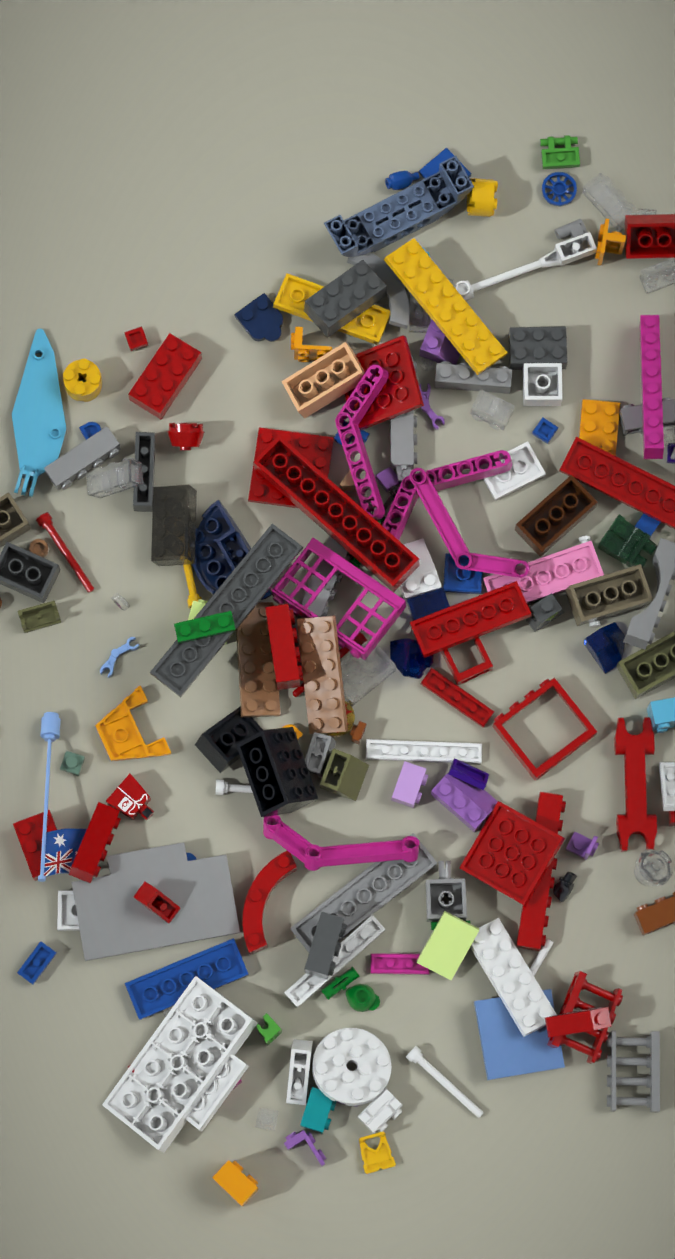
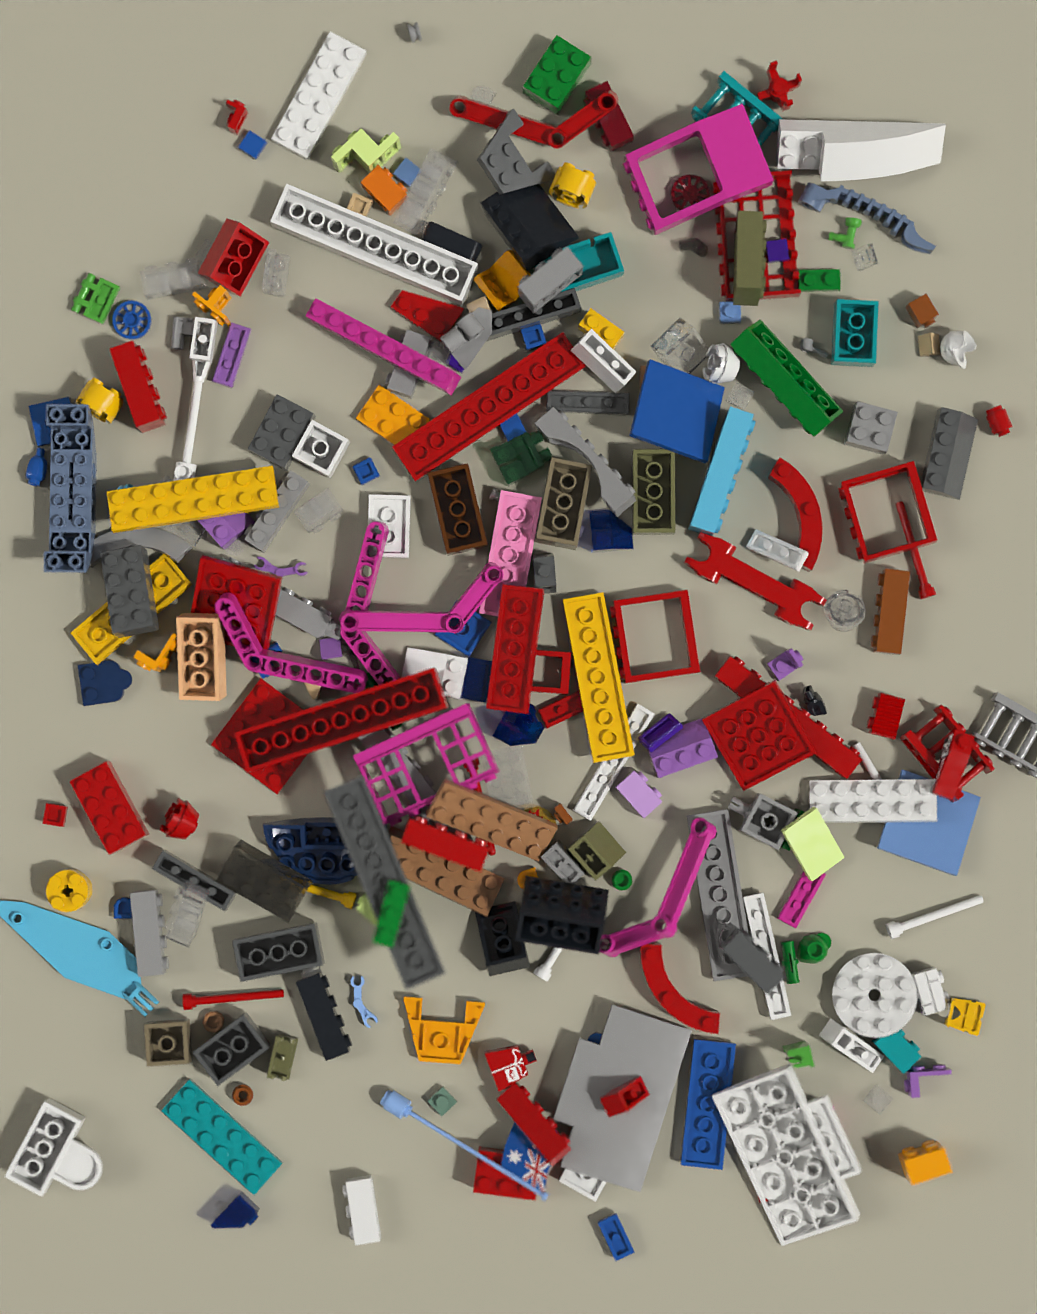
camera: 60 degrees left, 10 degrees up
none -> red brick [109,340,167,433]
none -> medium lavender tile [212,322,251,388]
none -> dark grey brick [232,922,325,982]
none -> black brick [296,972,352,1061]
none -> yellow plate [562,592,635,763]
none -> green plate [612,870,632,891]
none -> red brick [866,693,905,740]

